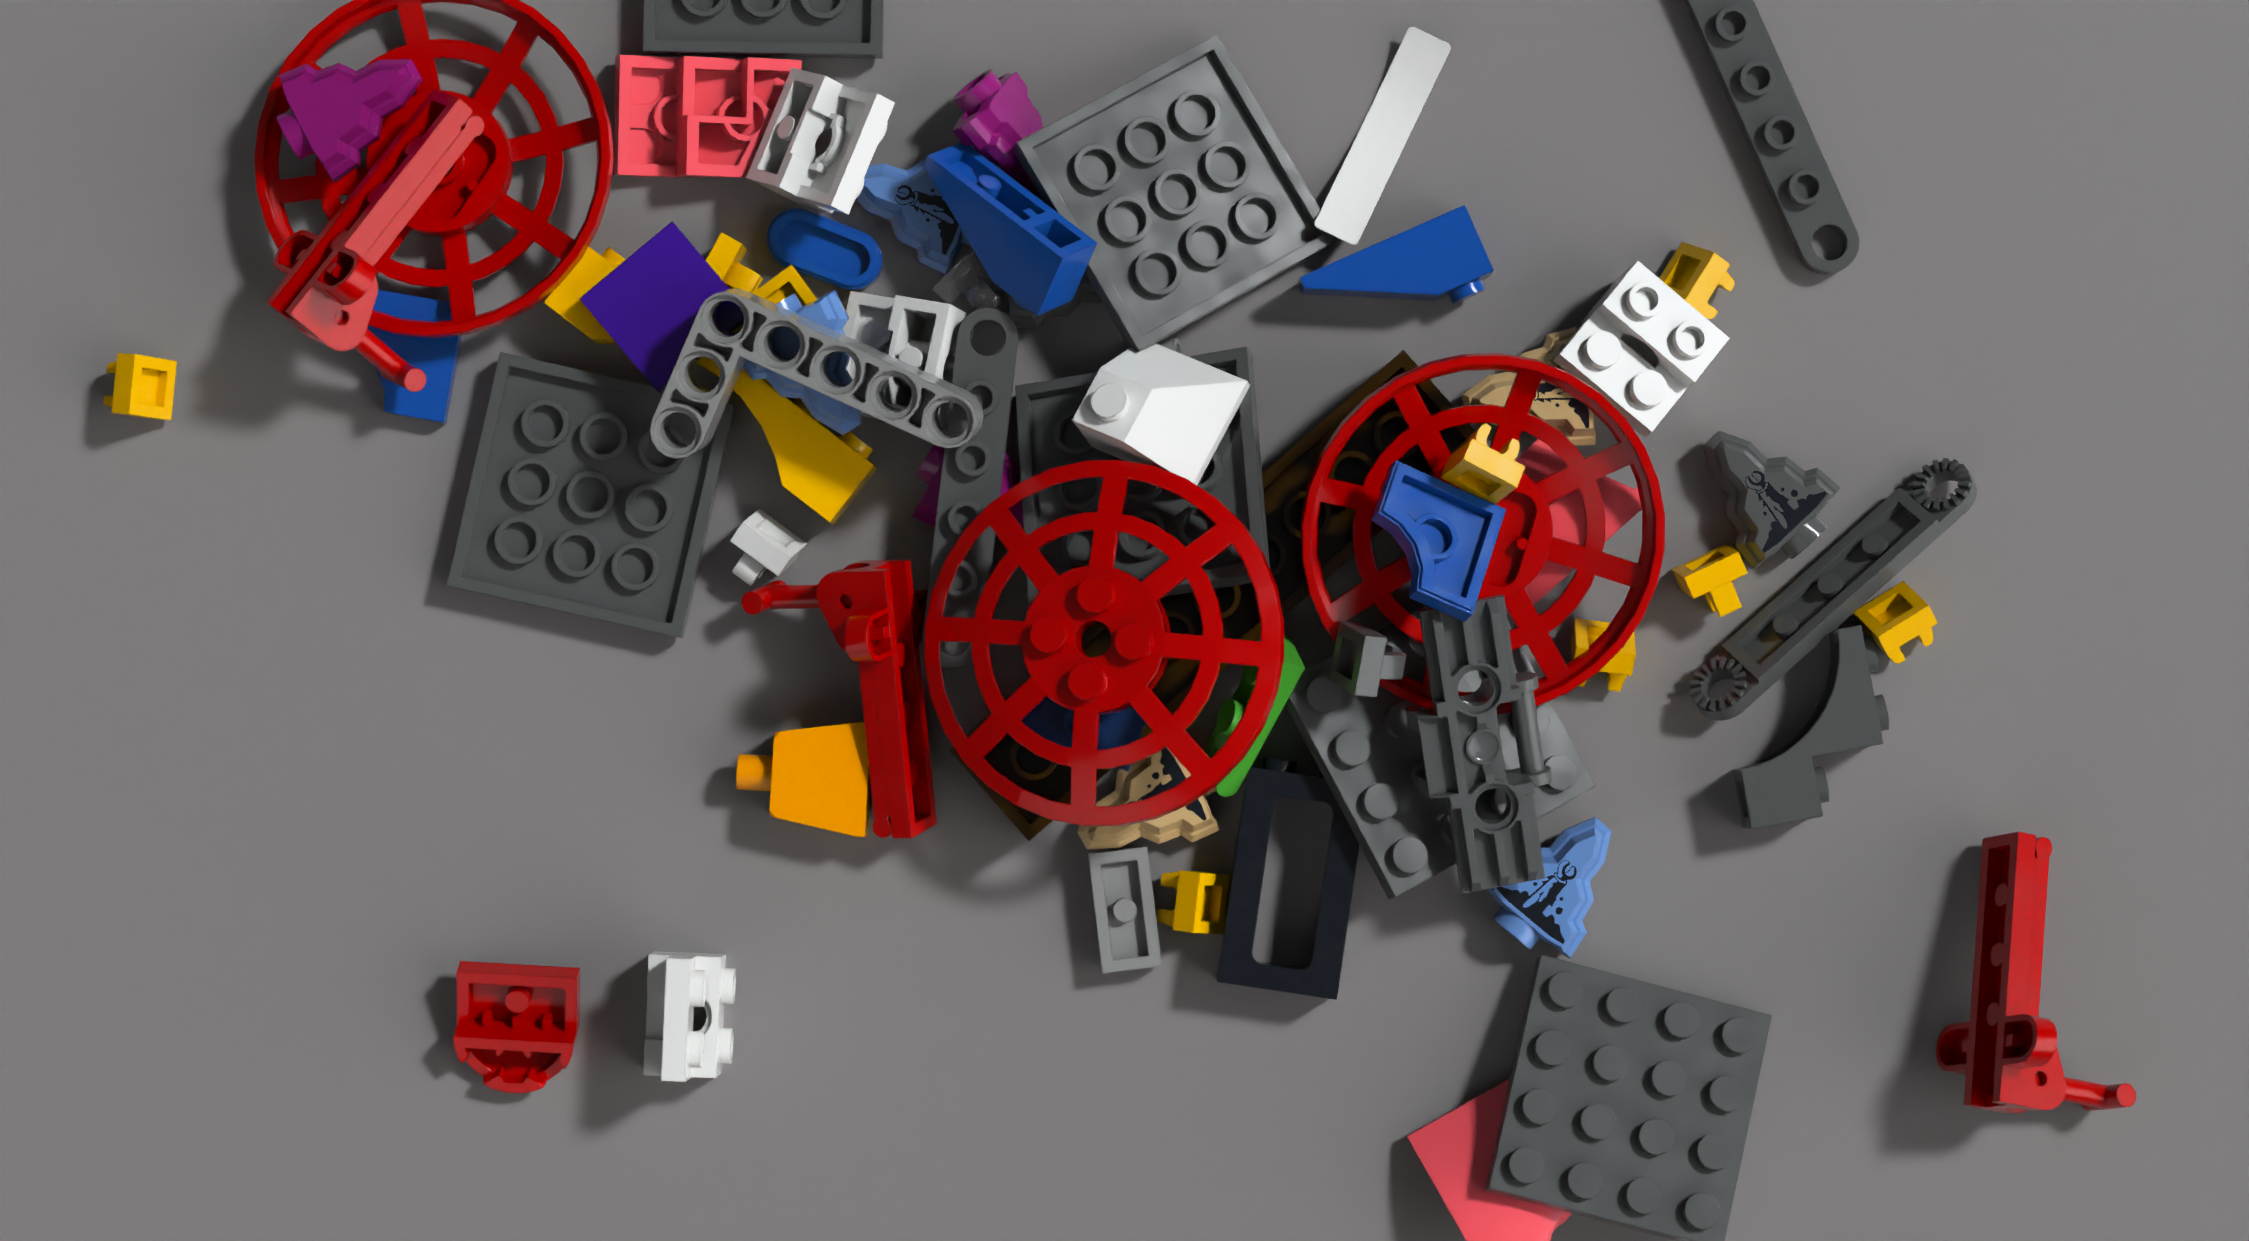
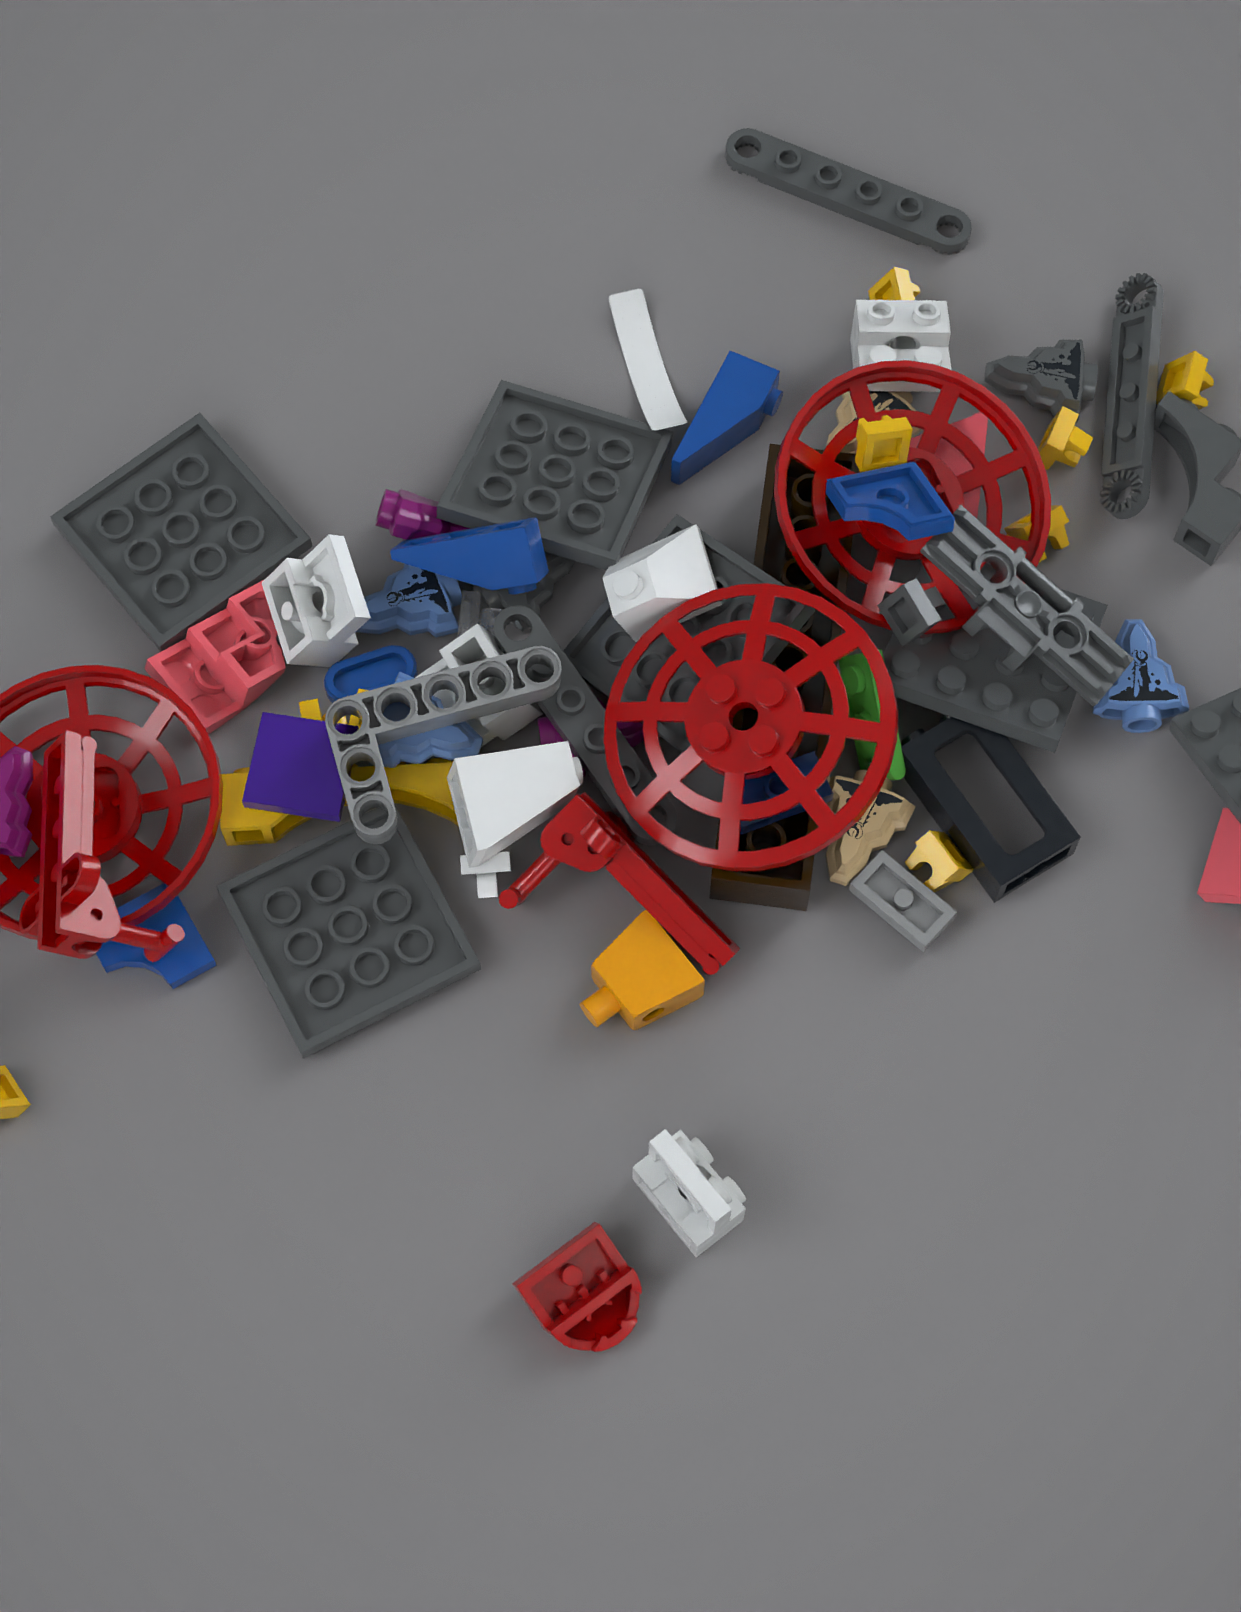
camera: 40 degrees left, 20 degrees down
none -> white slope [447,741,583,868]

